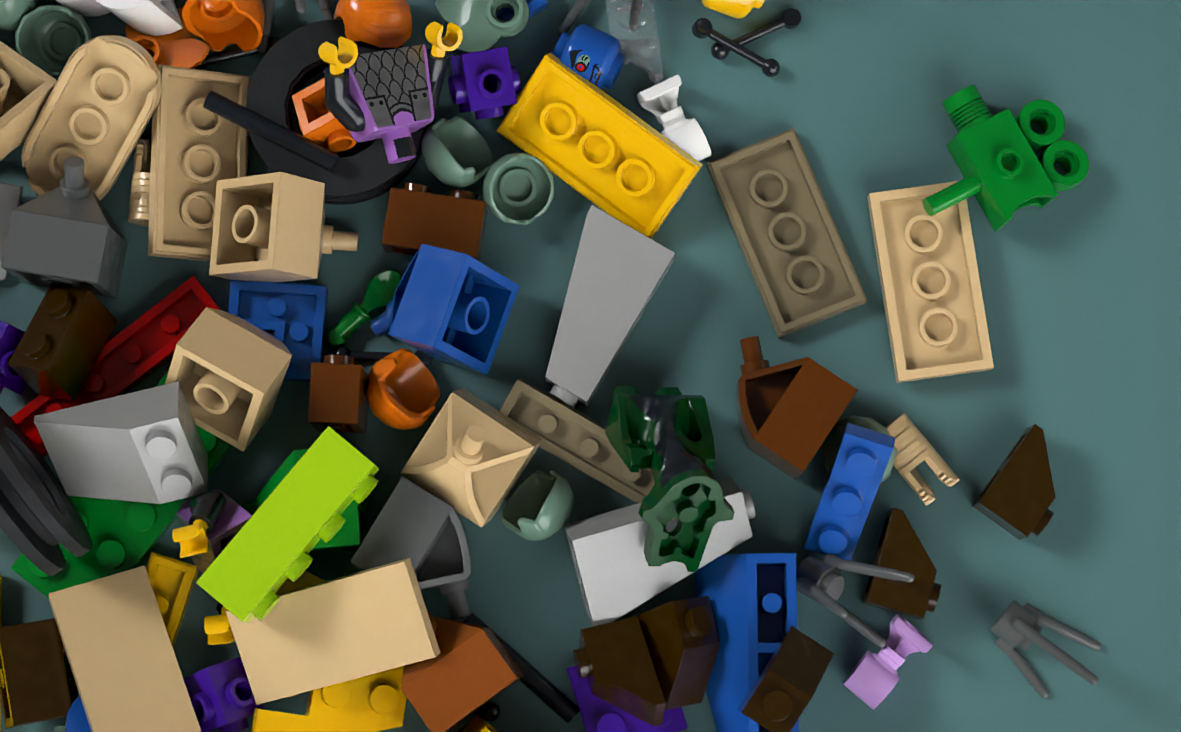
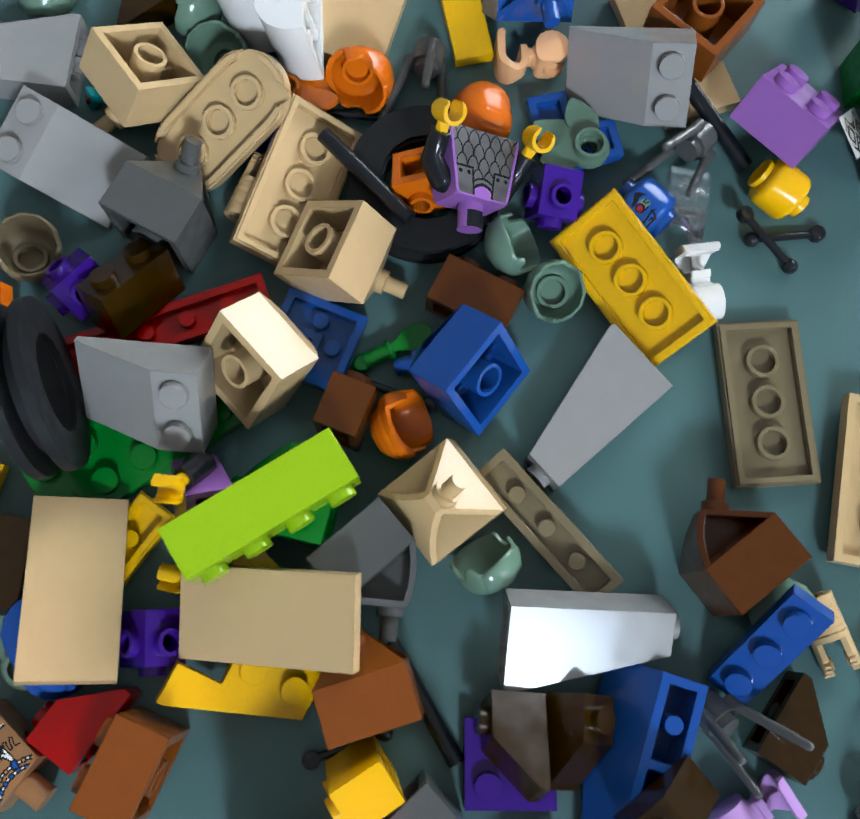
camera: 10 degrees right, 5 degrees down
dark green hips [605,386,735,572] -> none

